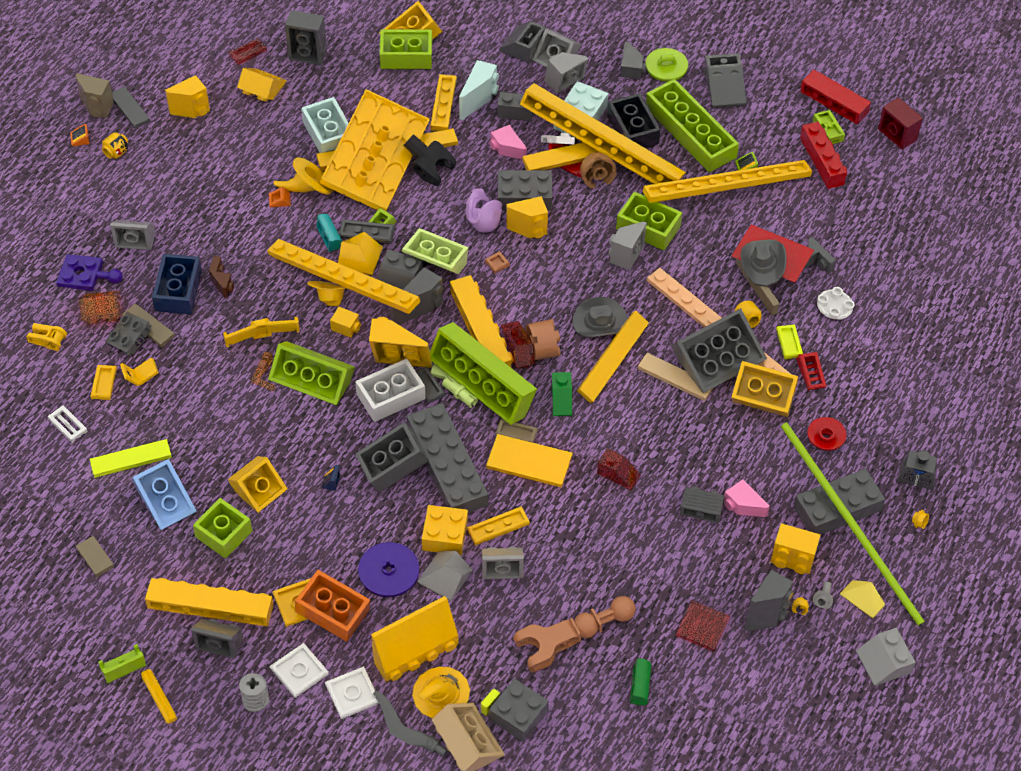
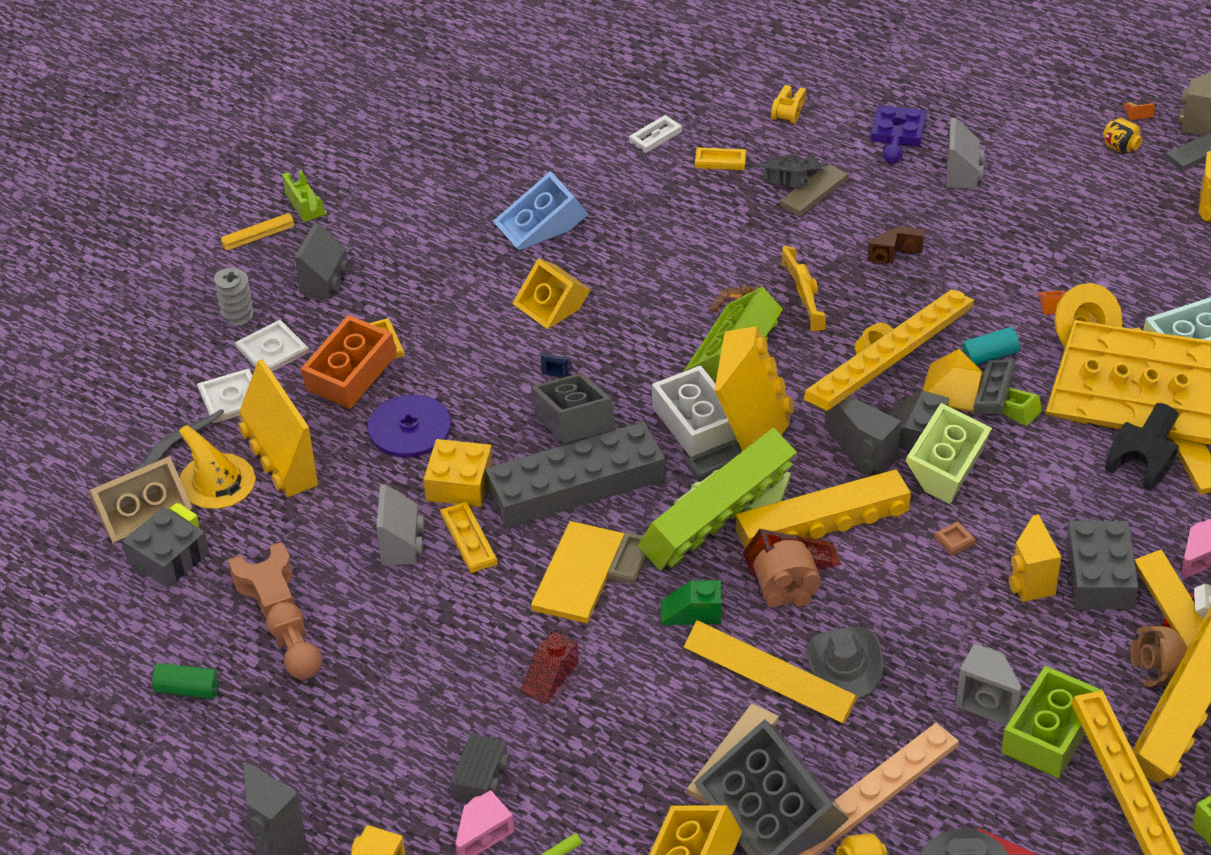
camera: 95 degrees right, 10 degrees down
dark tan tile [76,536,114,577] -> none
clear orange slope [79,290,121,323] -> none
neon yellow tile [90,439,172,478] -> none
yellow bracket [120,358,159,386] -> none
yellow brick [145,578,273,627] -> none
dark blue brick [152,254,202,315] -> none
lime brick [193,498,252,559] -> none
yellow brick [330,307,361,338] -> none
light grey slope [417,551,473,601] -> none
lavender helmet [466,189,502,233] -> none
clear red tile [676,600,730,652] -> none

